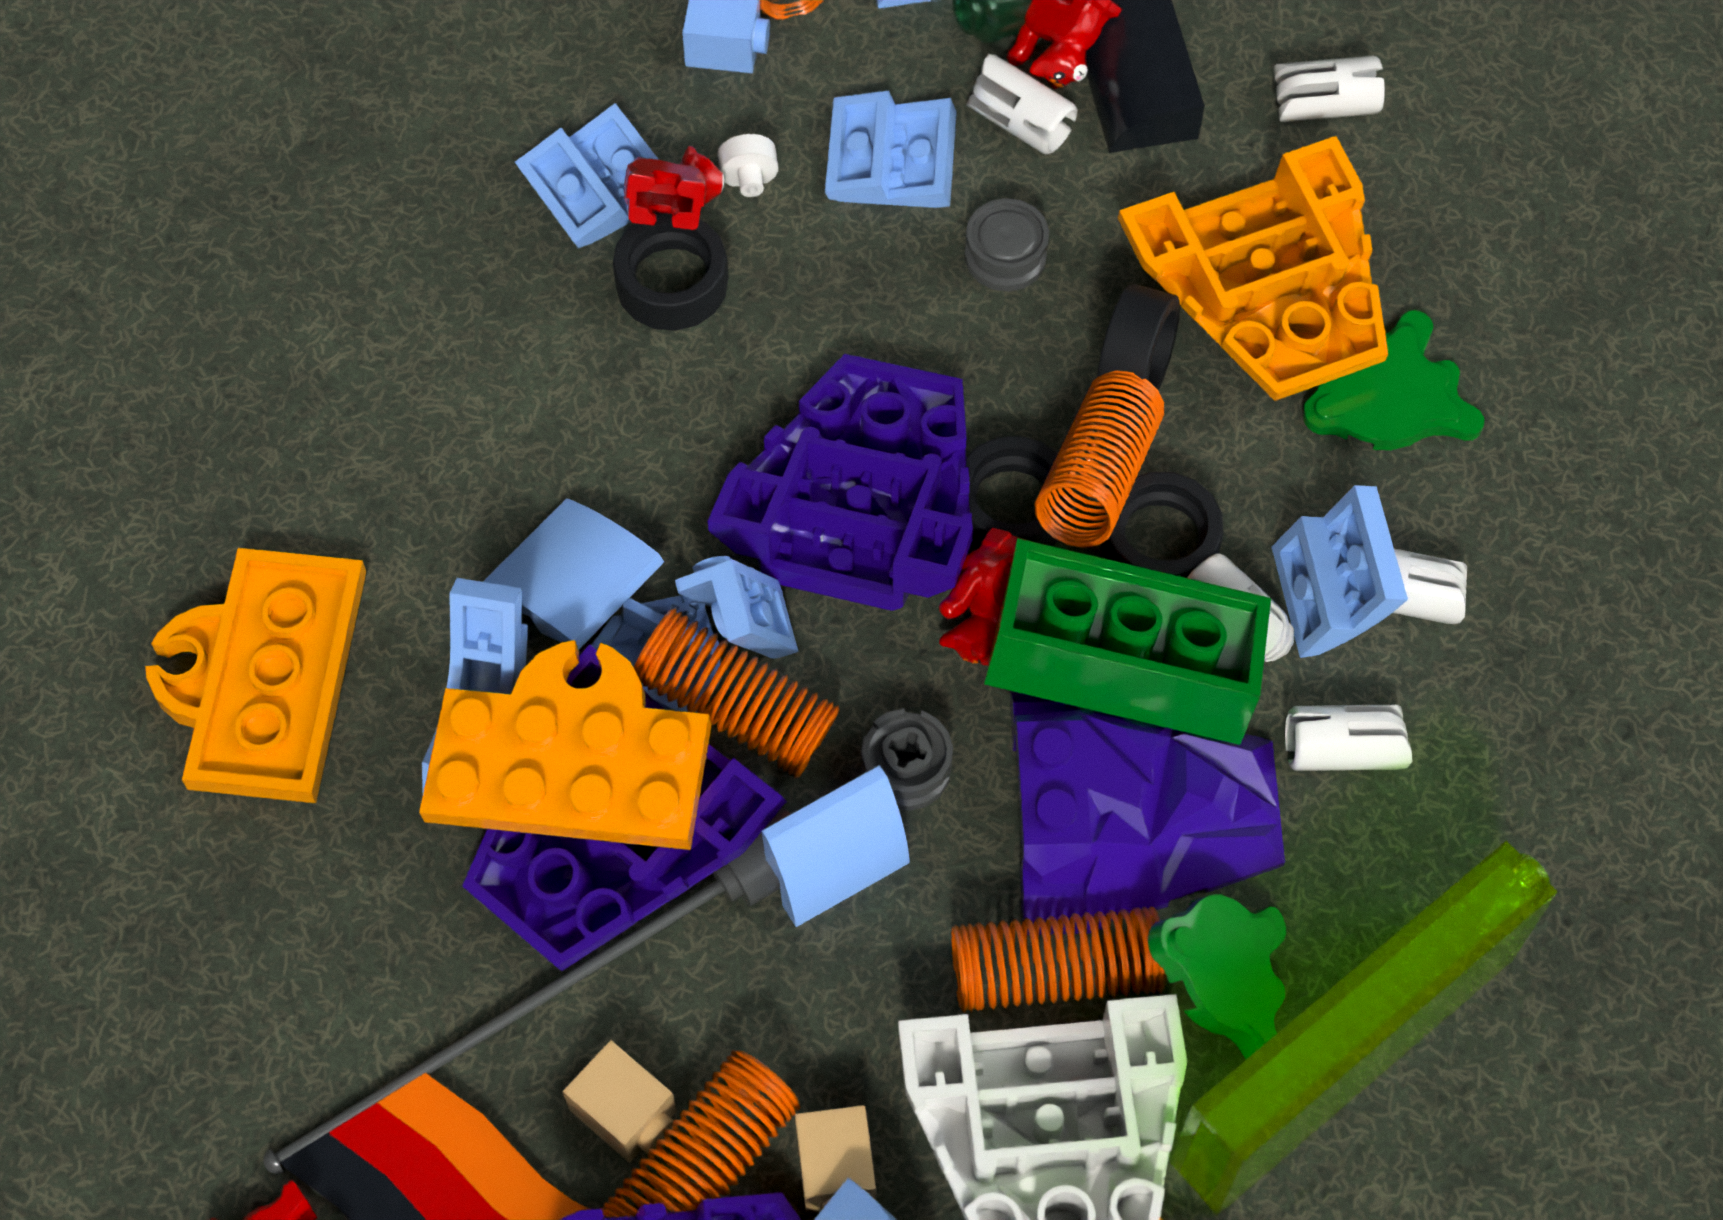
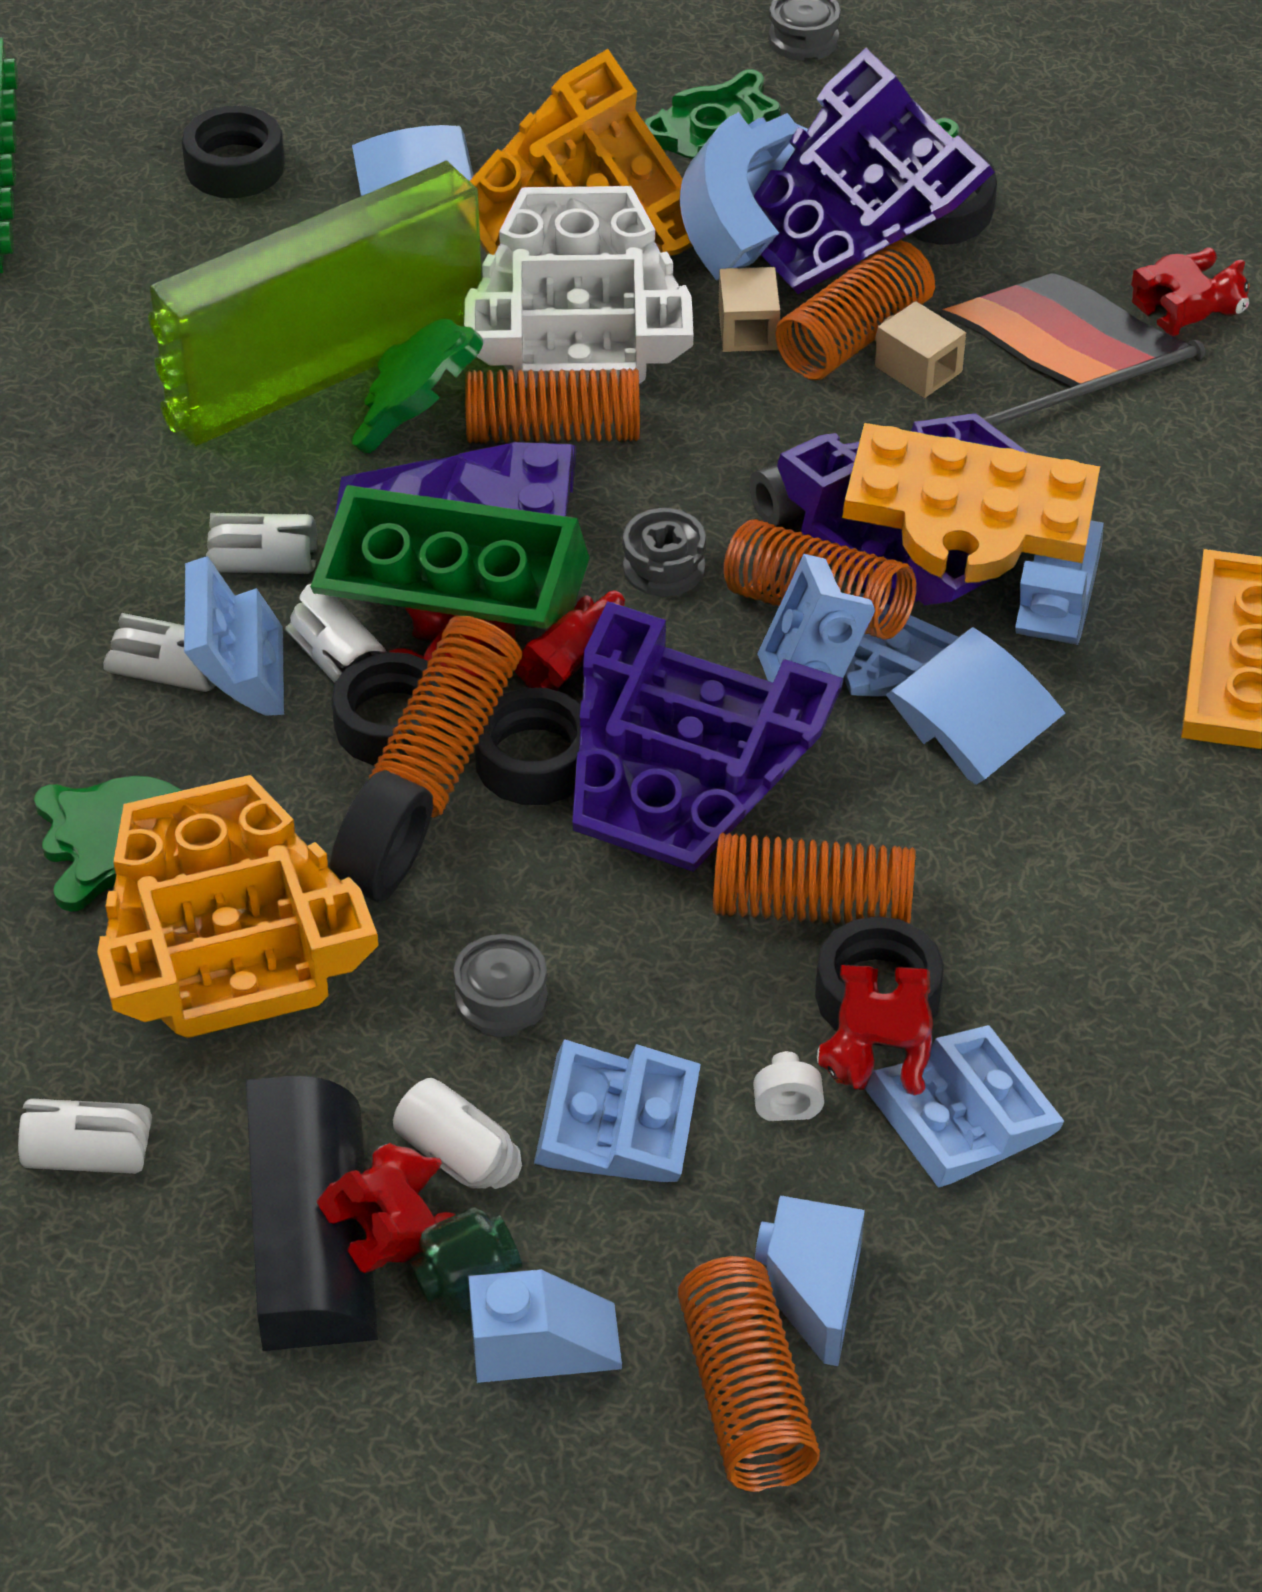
camera: 175 degrees left, 15 degrees down
light blue slope [762,765,910,927] -> none
none -> orange piece [713,832,916,925]

